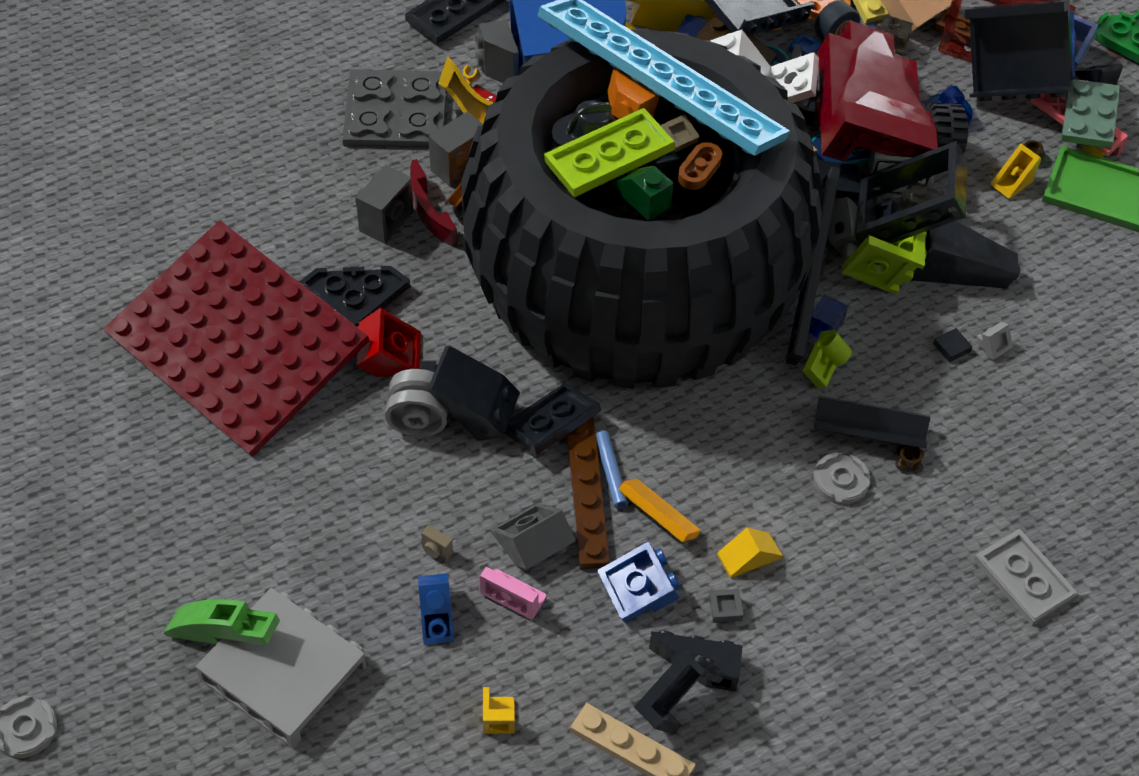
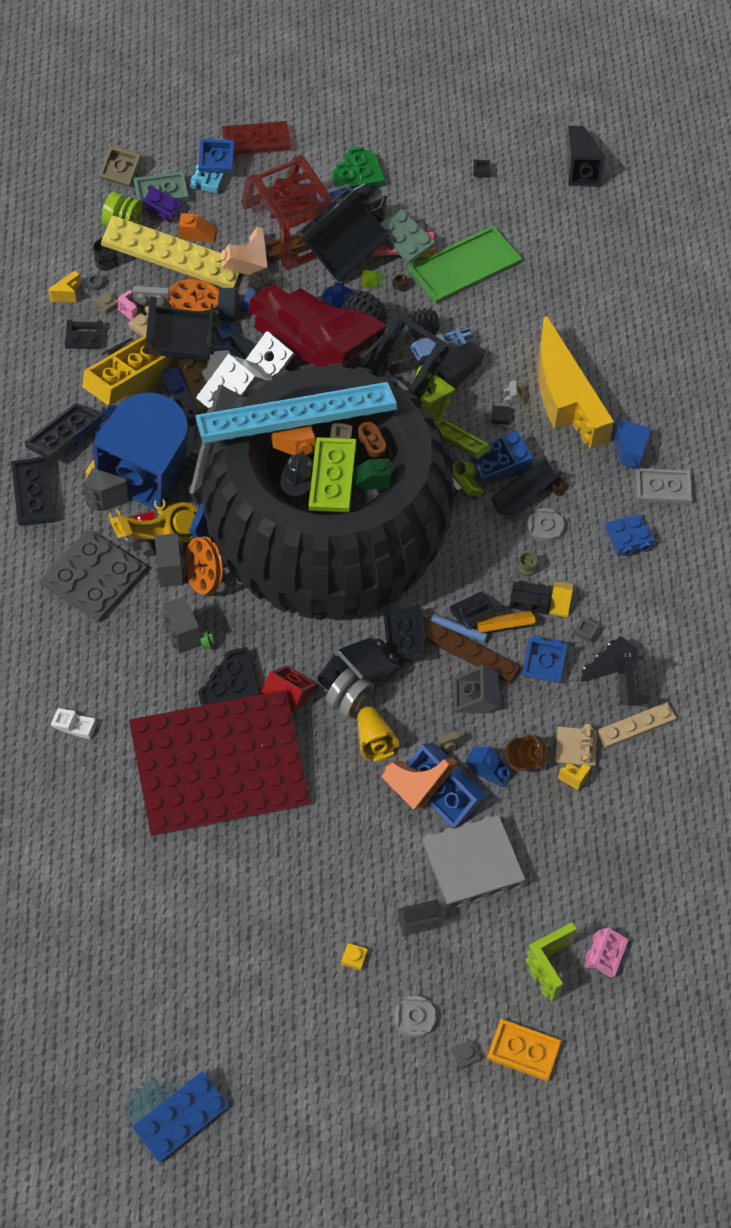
camera: 55 degrees left, 5 degrees up
bright green slope [164,599,280,646] -> none
dark red slope [410,159,458,247] -> none
bright pink bracket [480,567,546,620] -> none
yellow slope [990,143,1041,199] -> none
none -> white slope [51,708,98,739]
none -> bright green plate [200,630,215,649]
none -> yellow plate [341,943,368,971]
none -> black cone [353,183,373,200]
none -> yellow cone [357,706,399,762]
none -> clear neon green plate [361,270,380,289]
none -> orange arch [381,758,458,810]
none -> clear smoke brick [397,899,444,937]
none -> black tyre [407,308,440,339]
none -> blue slope [407,742,488,828]
none -> medium blue arm [411,328,477,362]
none -> lime tile [435,418,490,459]
none -> black plate [450,591,501,629]
none -> blue slope [469,430,533,480]
none -> reddish brown helmet [505,734,551,771]
none -> black brick [509,580,551,615]
none -> olive wheel [517,552,538,577]
none -> yellow slope [538,316,614,450]
none -> tan hinge [555,724,597,767]
none -> blue plate [604,514,654,557]
none -> blue slope [612,418,651,470]

